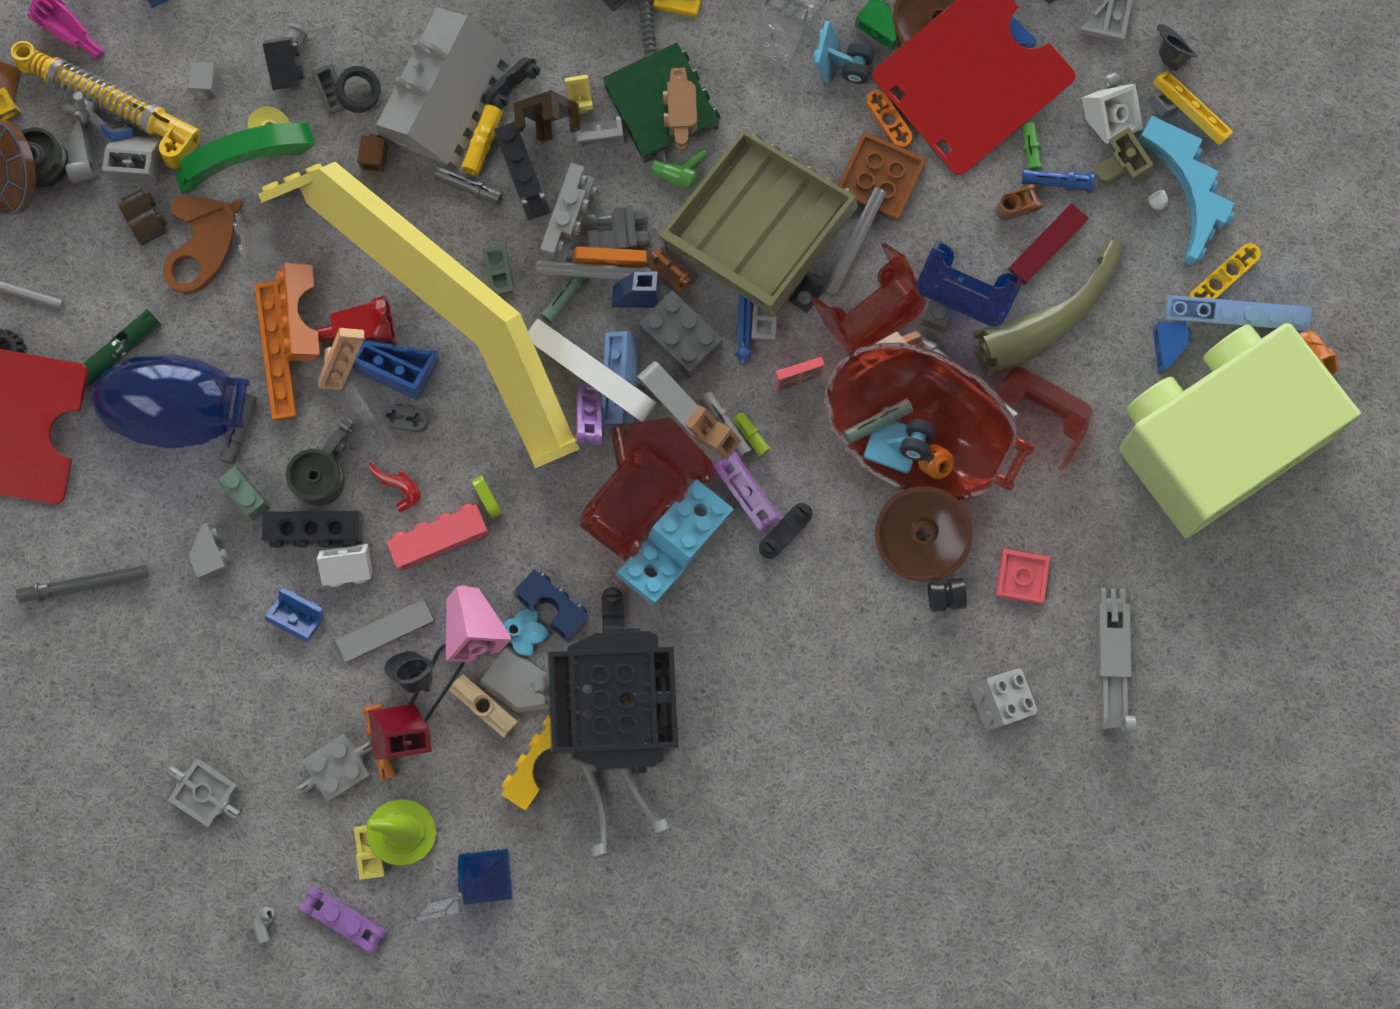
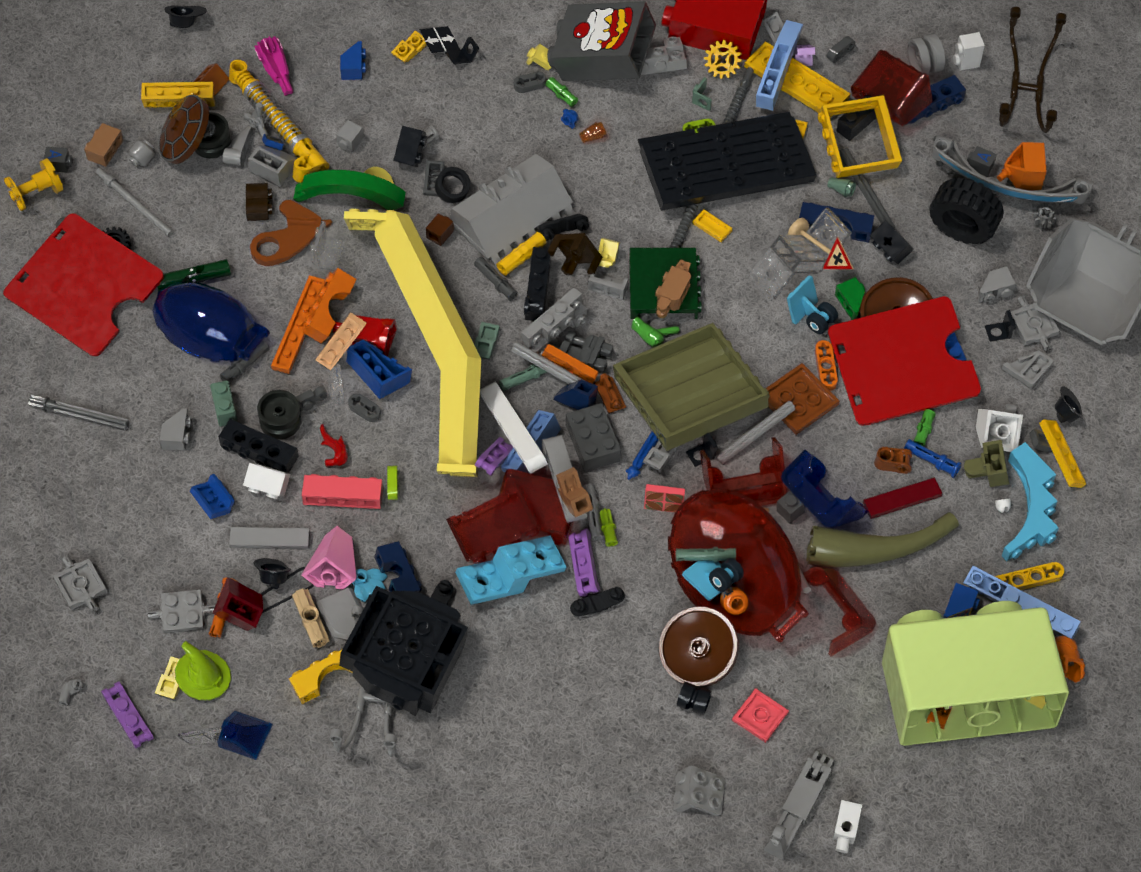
camera: 25 degrees right, 20 degrees down
none -> white torso [833,800,862,853]

